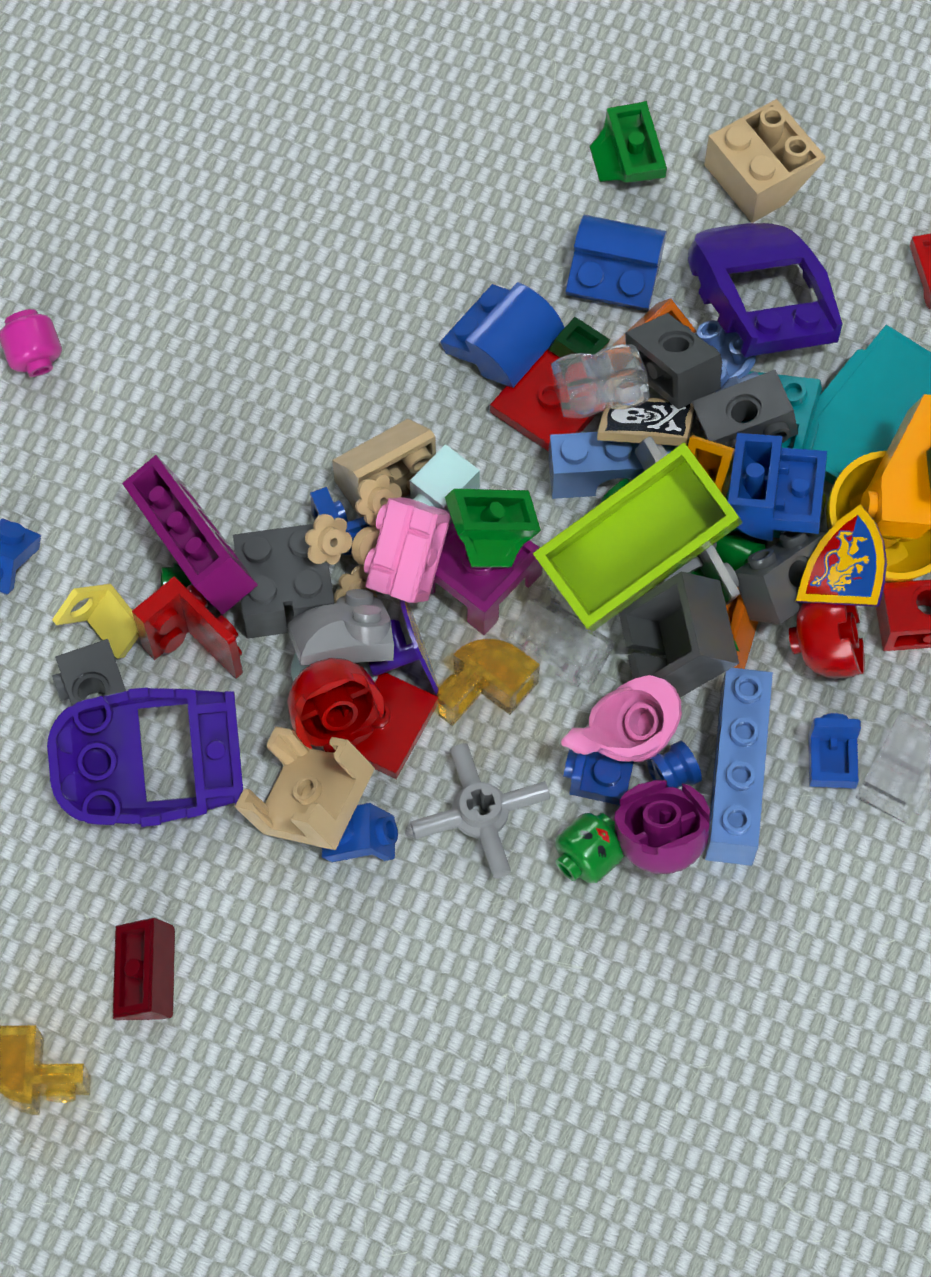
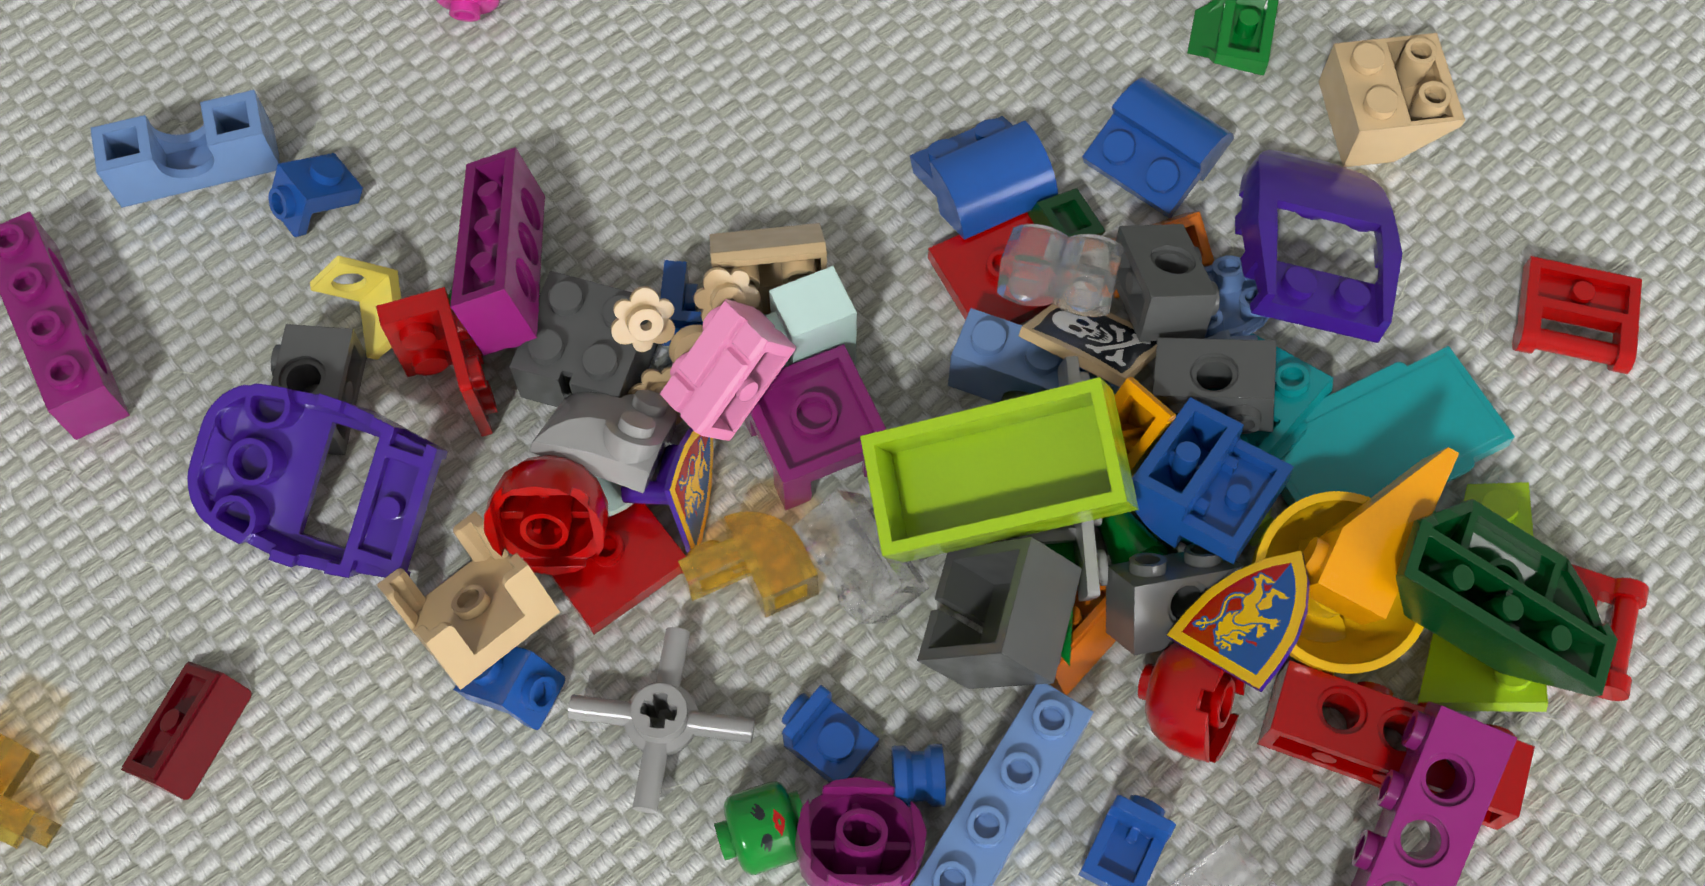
camera: 25 degrees right, 0 degrees up
green slope [445,489,541,568] -> none
bright pink piece [561,675,682,762] -> none

